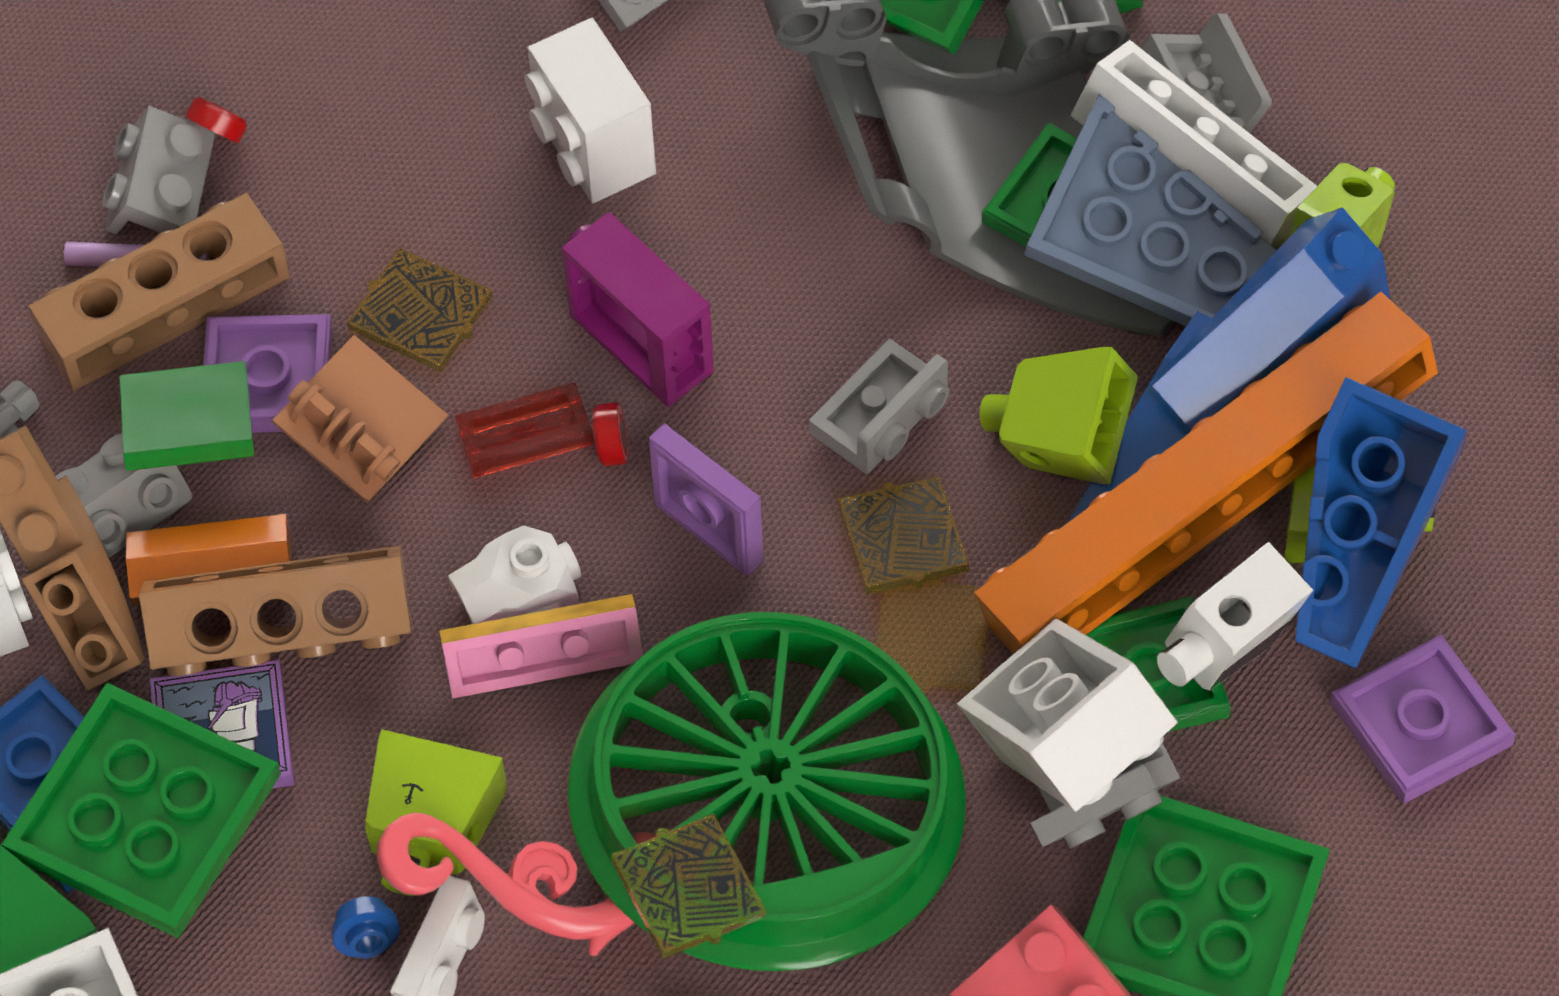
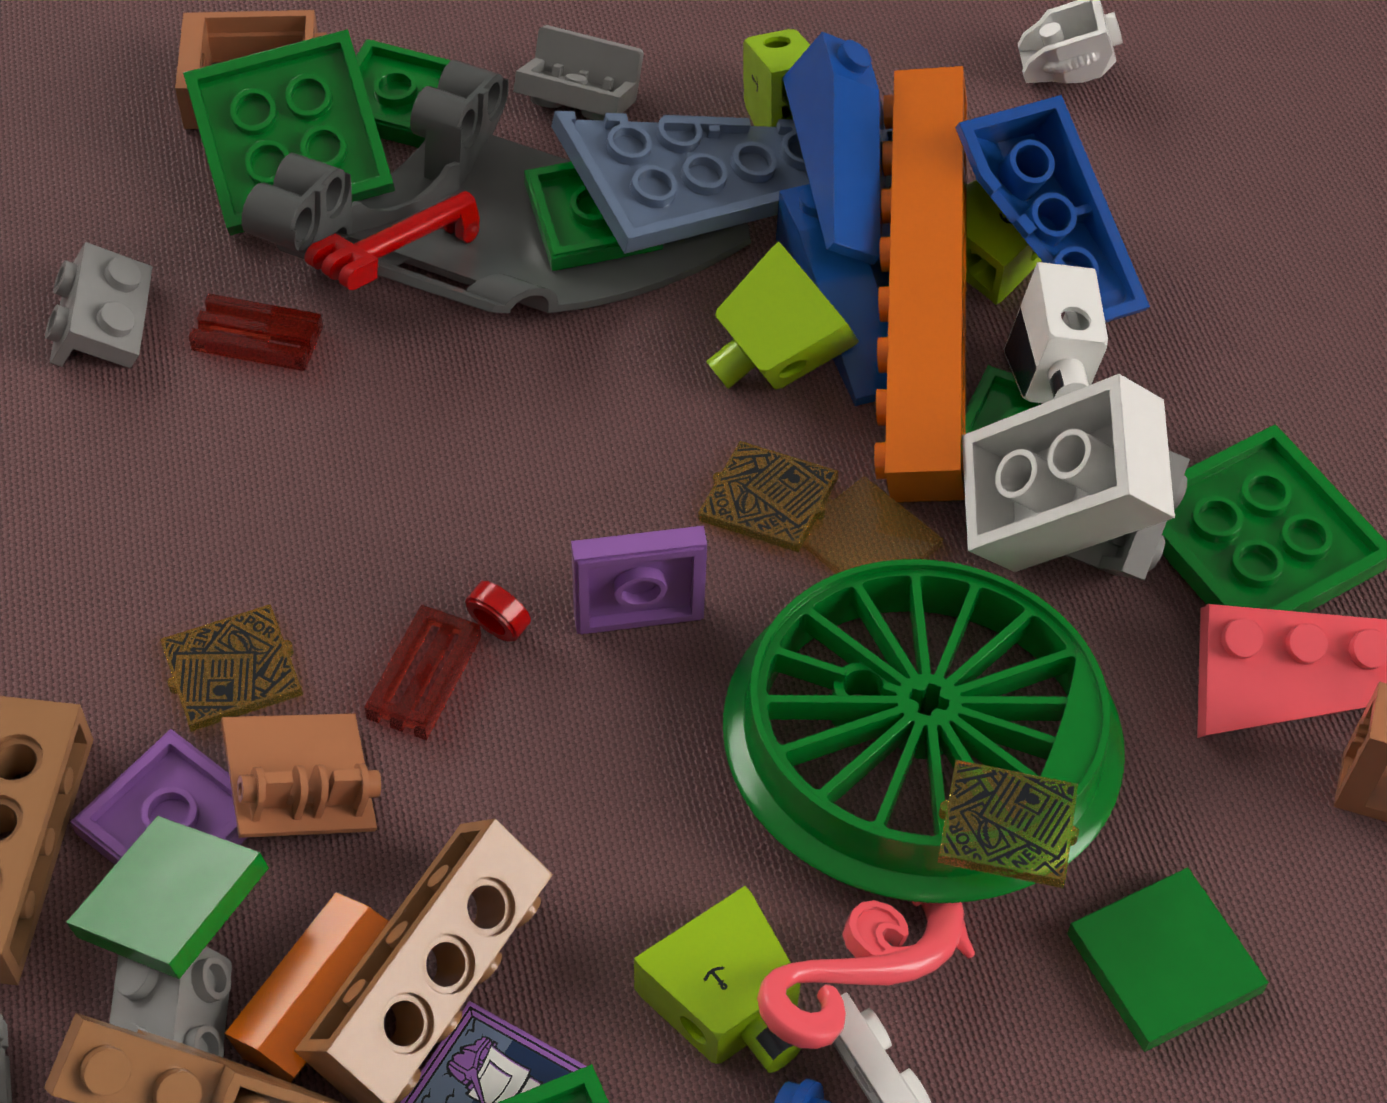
camera: 55 degrees left, 5 degrees down
bright pink plate [439,594,643,699] -> none
white hand [448,525,581,624] -> none
white brick [524,17,656,204] -> none
magenta window [562,212,714,407] -> none
light grey bracket [809,338,950,475] -> none
white brick [1071,40,1317,249] -> none
medium lavender tile [1330,634,1516,804] -> none
none -> clear red tile [188,293,323,371]
none -> red hinge [304,191,480,290]

